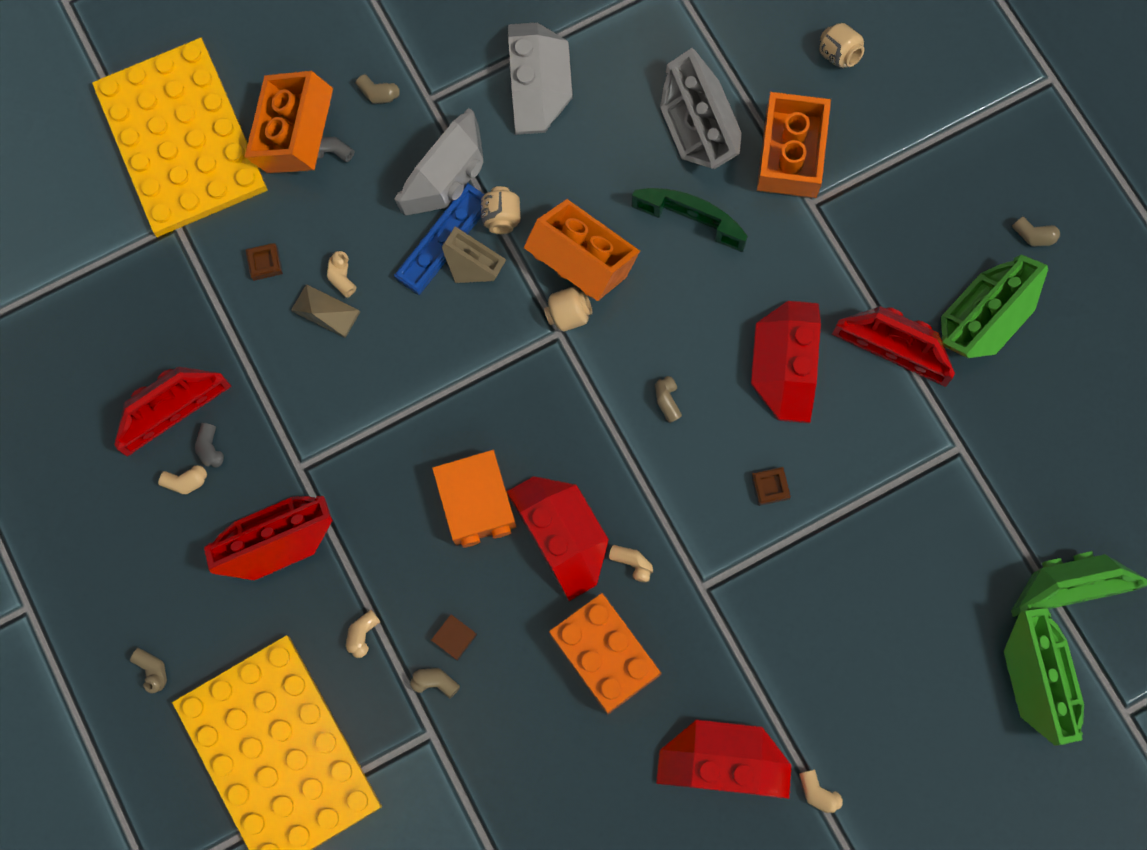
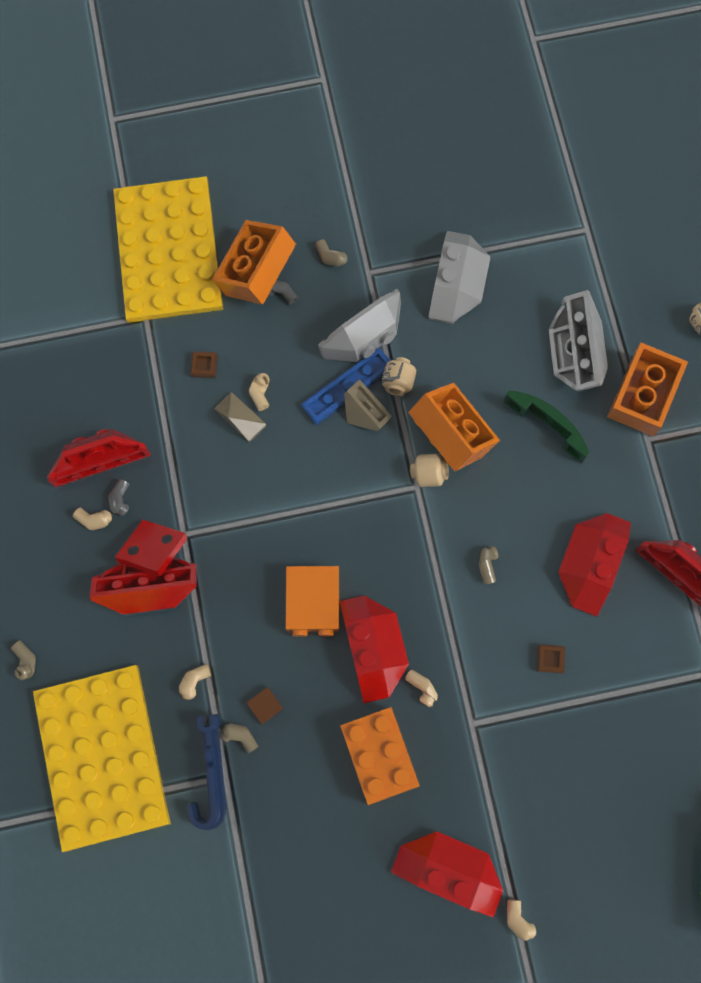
camera: 15 degrees right, 0 degrees up
none -> red tile [115,520,187,577]
none -> dark blue piece [187,714,227,830]

